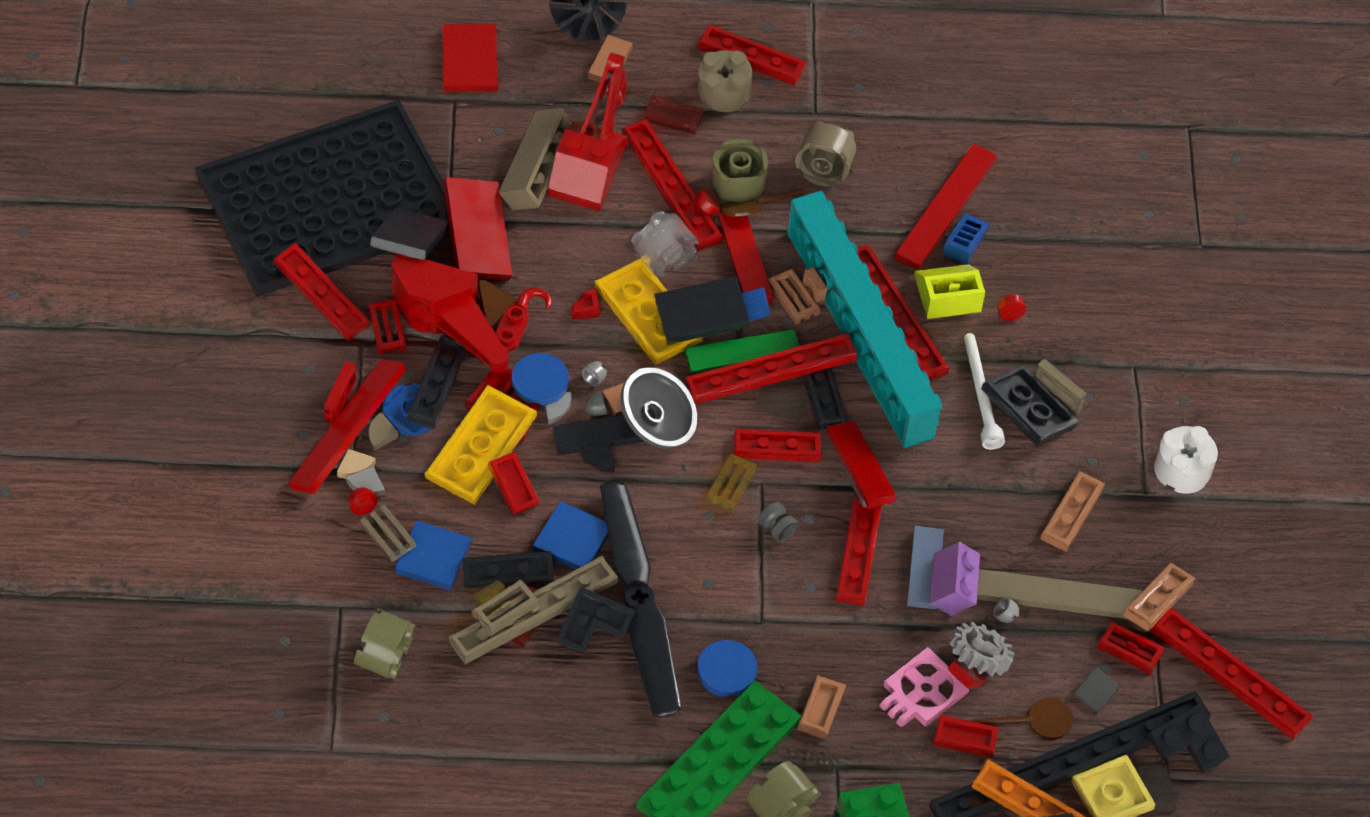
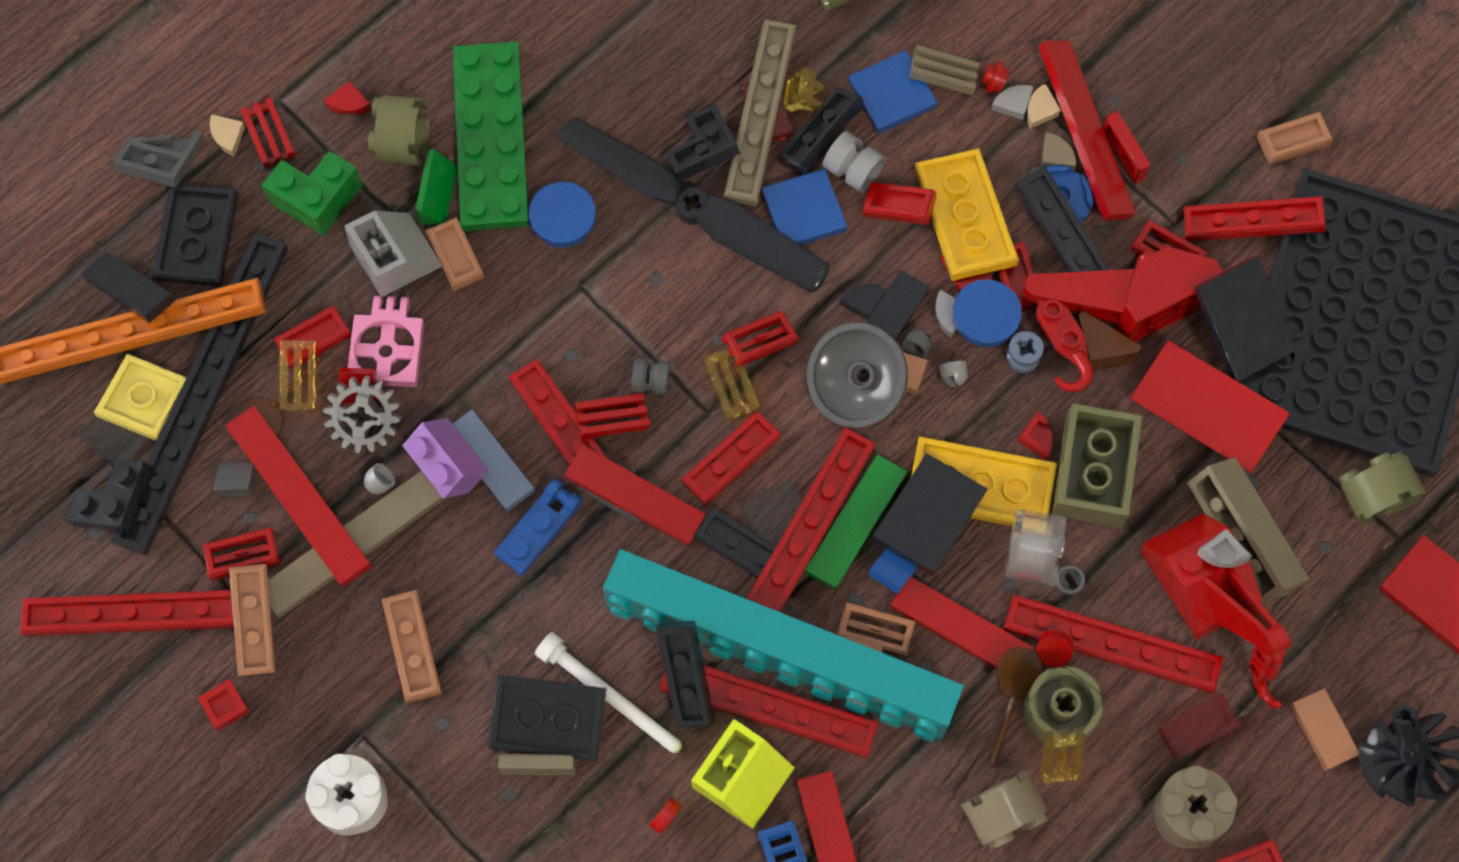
camera: 140 degrees right, 15 degrees up
dark tan tile [473,580,539,636] -> none
none -> red plate [198,679,250,731]
none -> red tile [225,406,372,588]
none -> clear yellow tile [280,340,316,411]
none -> light grey slope [344,210,442,297]
none -> green slope [415,149,457,226]
none -> blue plate [494,478,584,577]
none -> red tile [574,393,651,439]
none -> black tile [656,621,715,728]
none -> red tile [721,310,799,367]
none -> light grey wheel [822,131,886,193]
none -> sand blue wheel [1006,331,1044,373]
none -> clear yellow tile [1041,727,1085,783]
none -> olive brick [1051,403,1142,528]
none -> light grey tile [1197,529,1252,568]
none -> nougat tile [1256,112,1333,165]
none -> olive brick [1339,452,1427,526]

